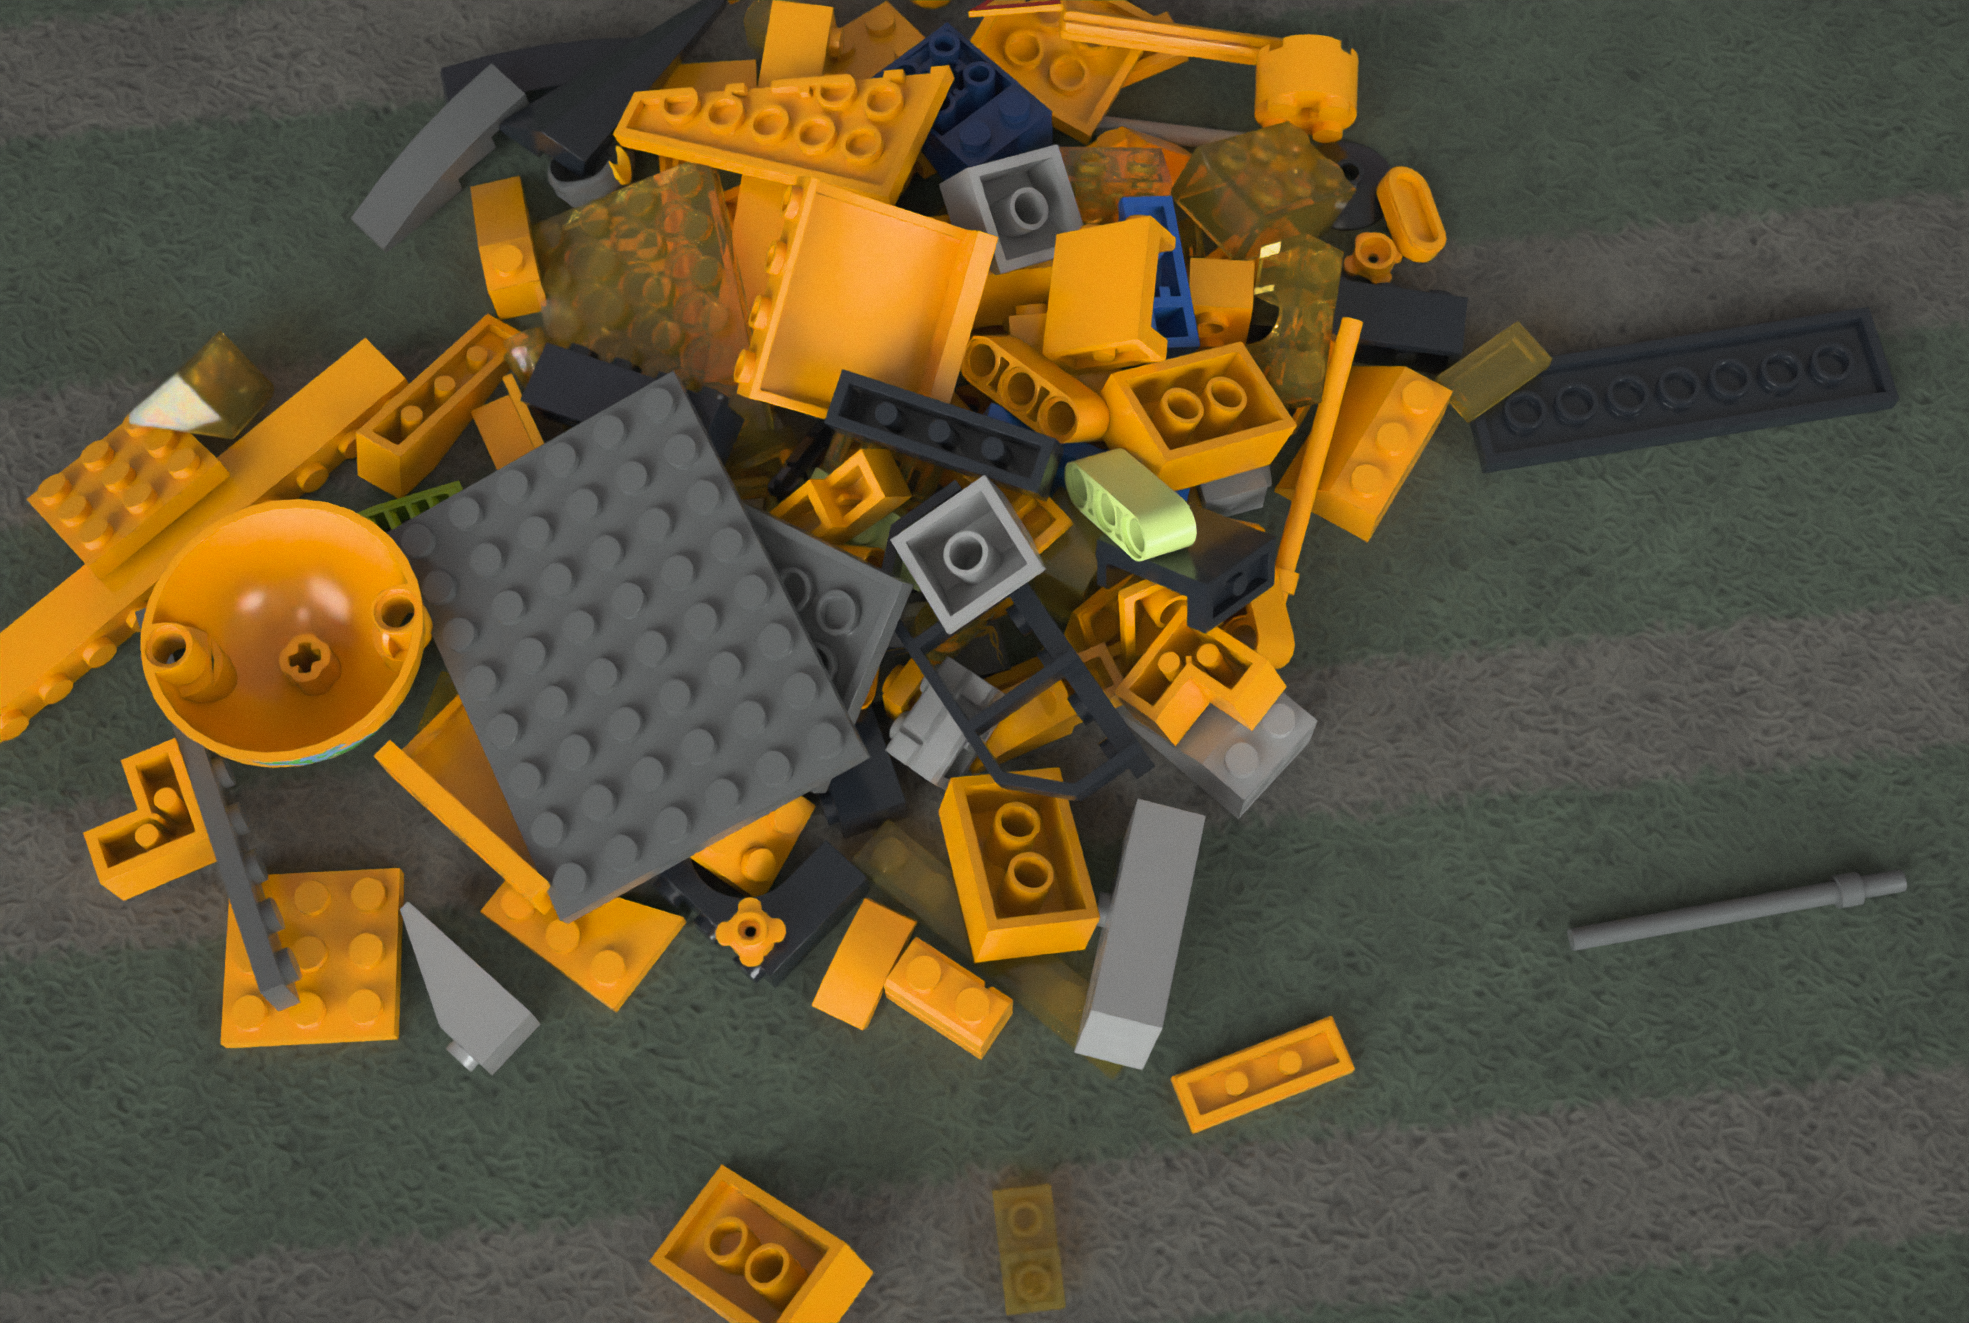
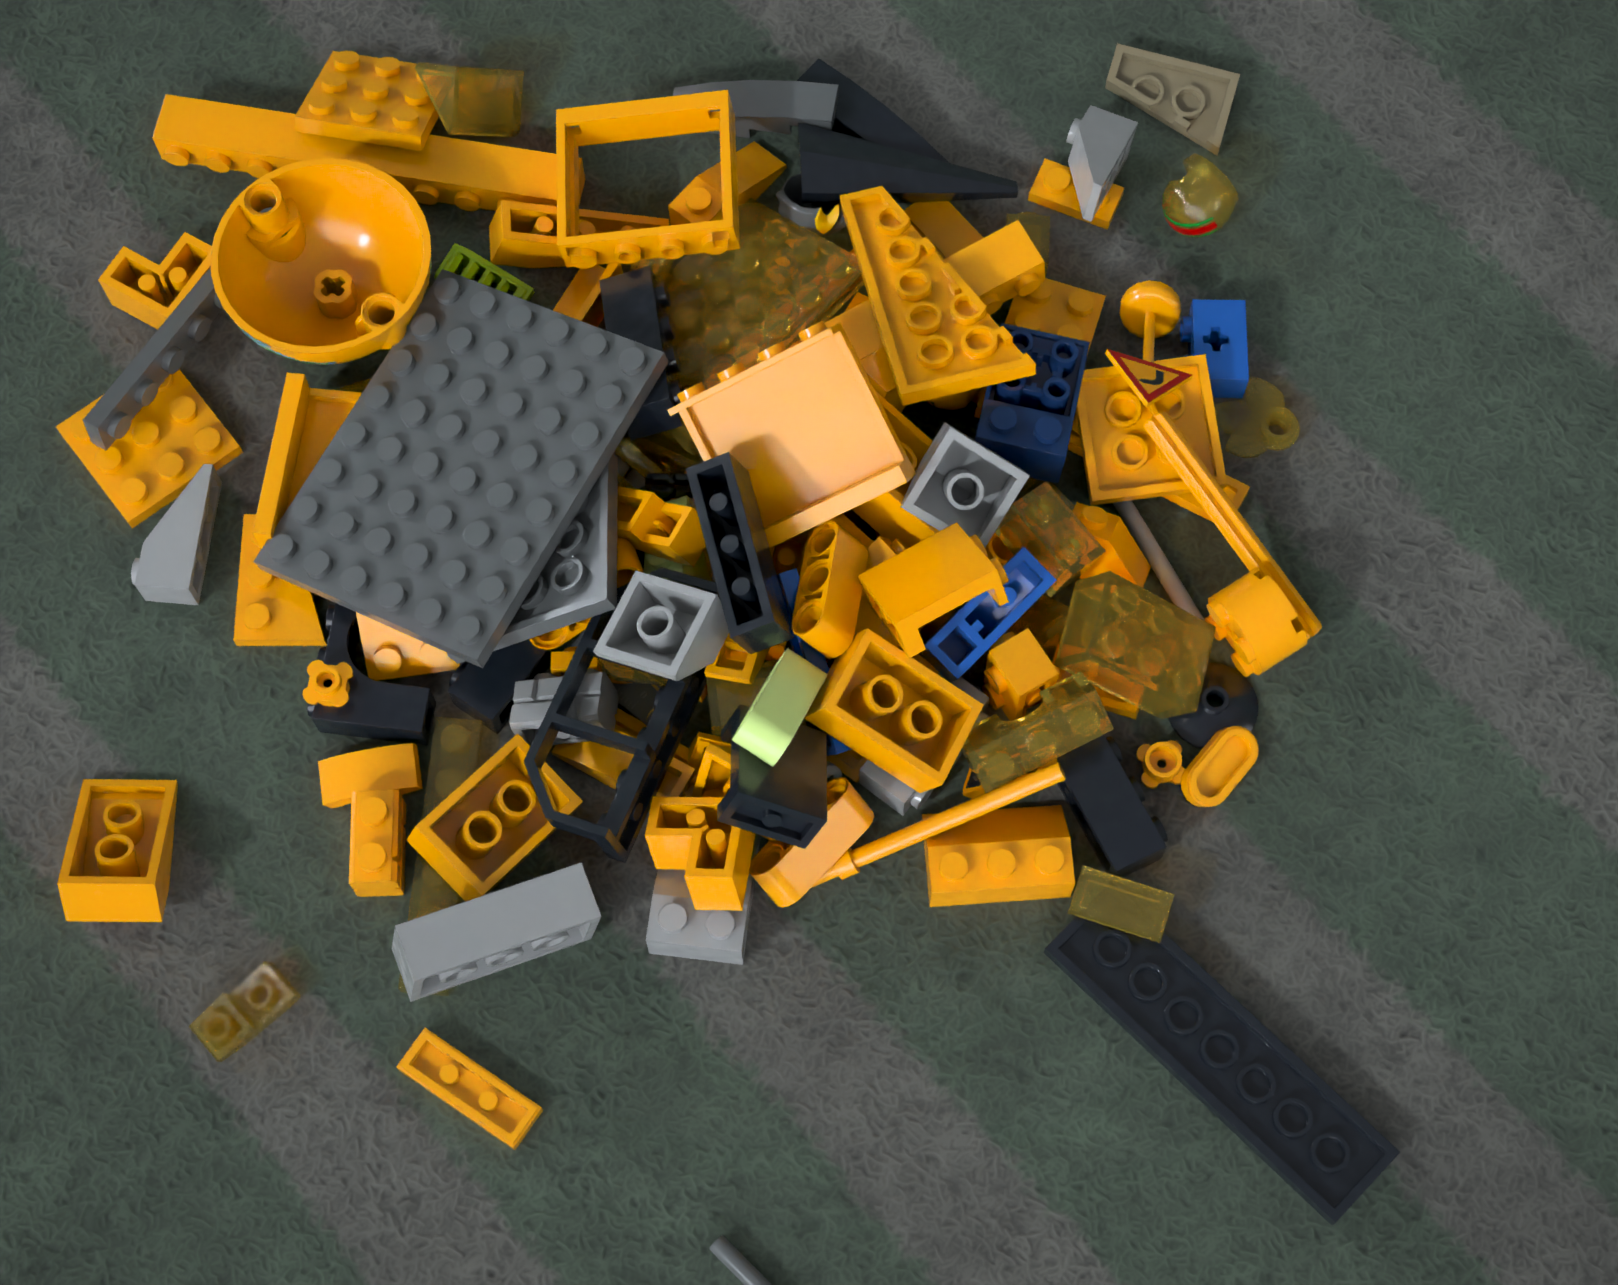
camera: 55 degrees right, 0 degrees up
none -> light orange window [556,90,740,269]

